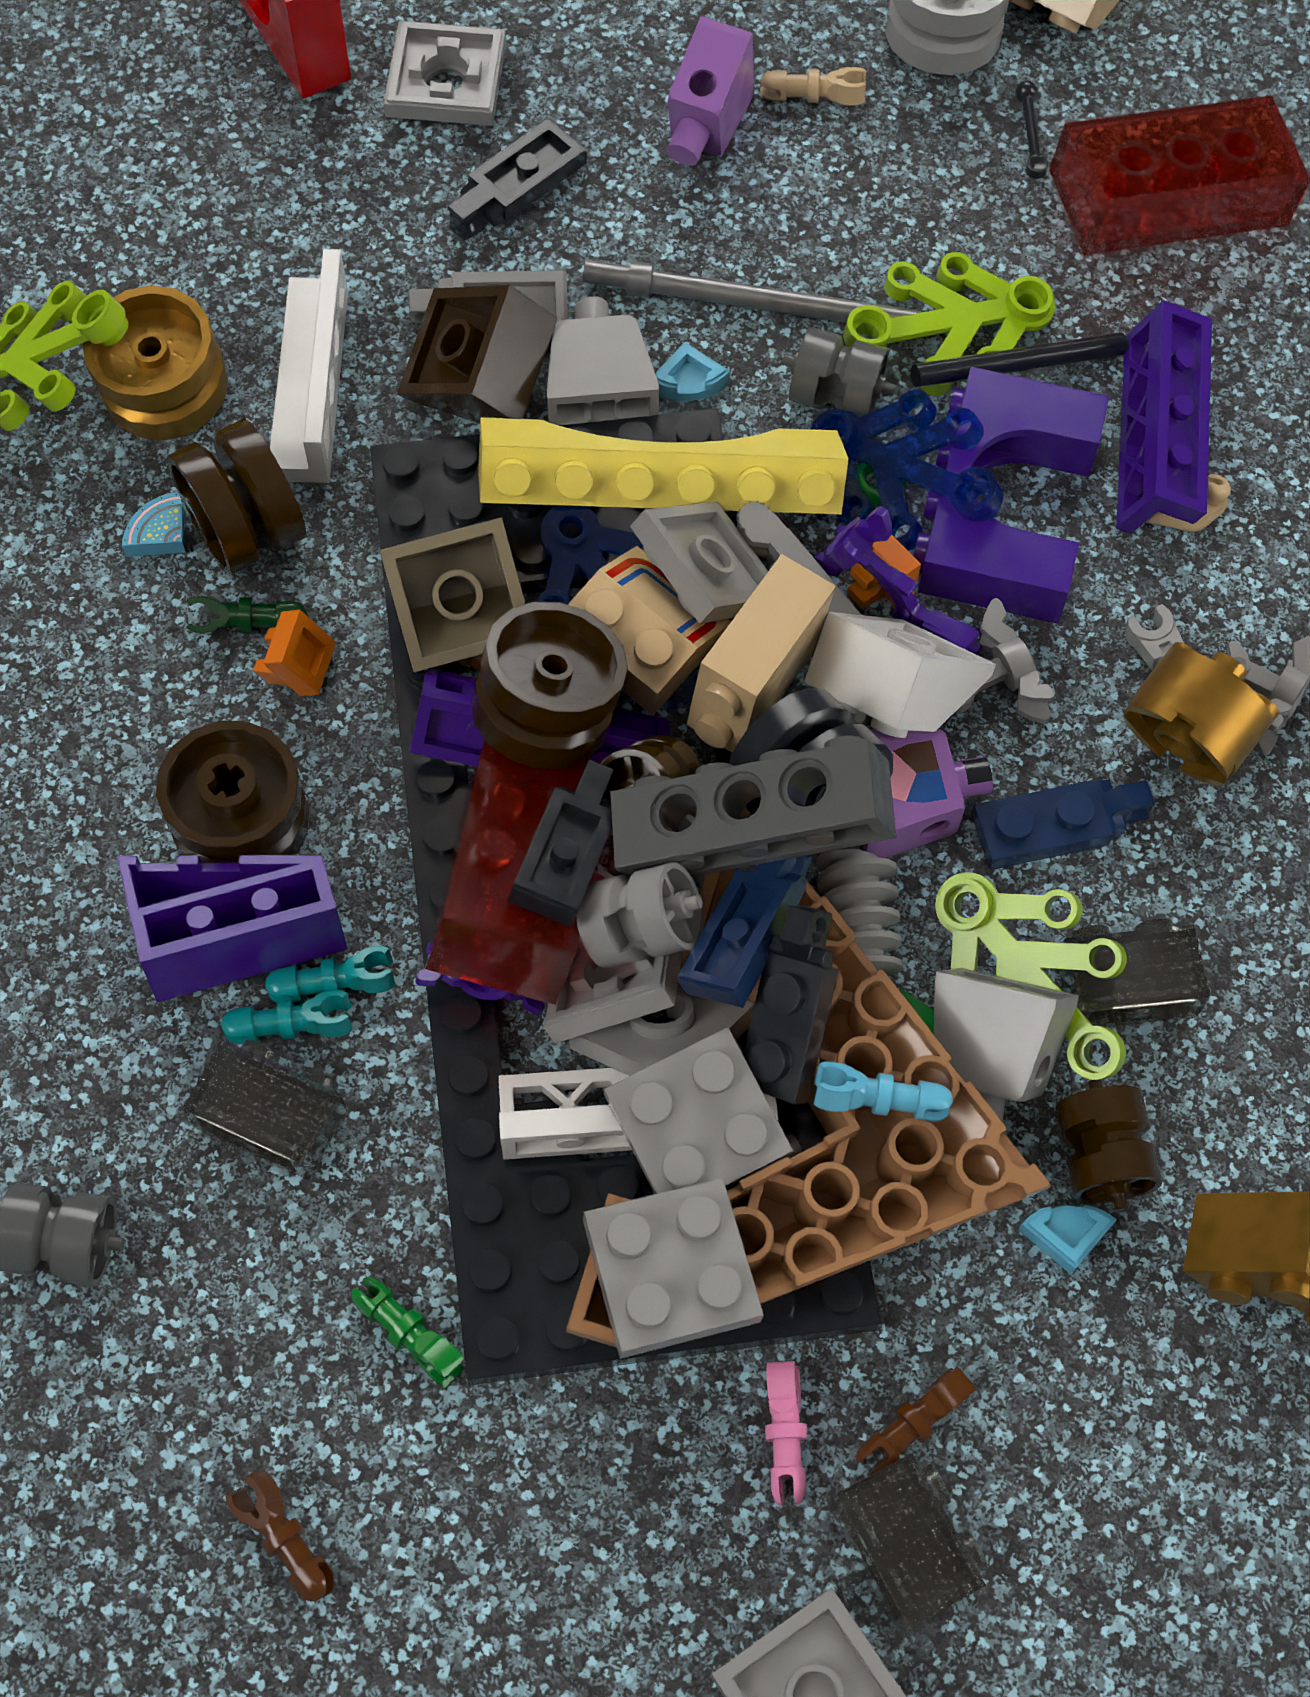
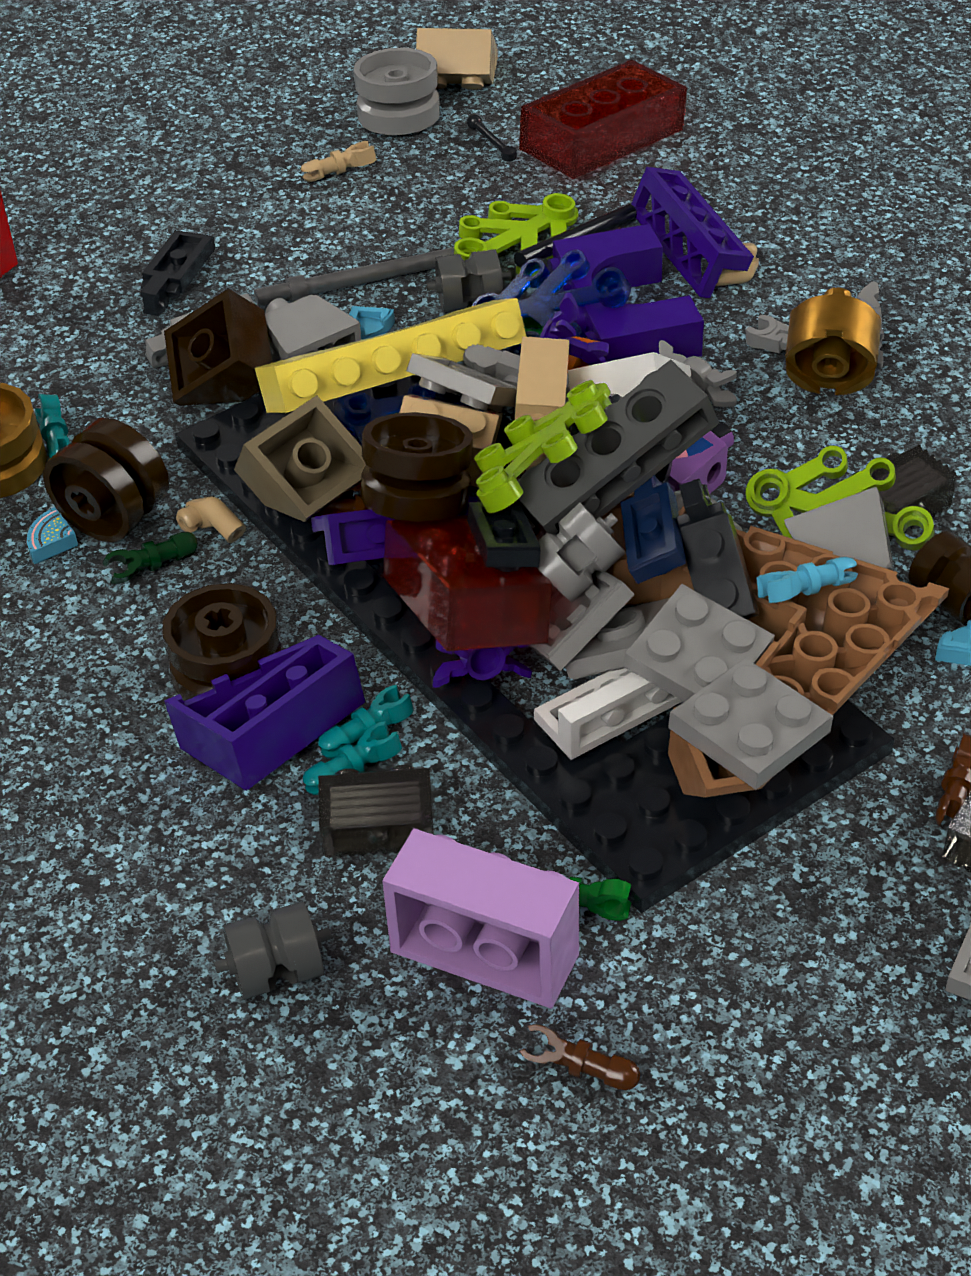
camera: 25 degrees left, 20 degrees down
orange tile [253,610,337,696] -> none
white fence [270,249,348,483] -> none
light grey piece [383,21,506,126] -> none
medium lavender torso [667,16,754,166] -> none
bright pink piece [765,1361,807,1506] -> none
dark blue hinge [971,779,1155,870] -> none
none -> teal piece [35,394,70,458]
none -> tan arm [176,496,246,543]
none -> lavender brick [382,828,579,1009]
none -> lime plant [474,380,612,513]

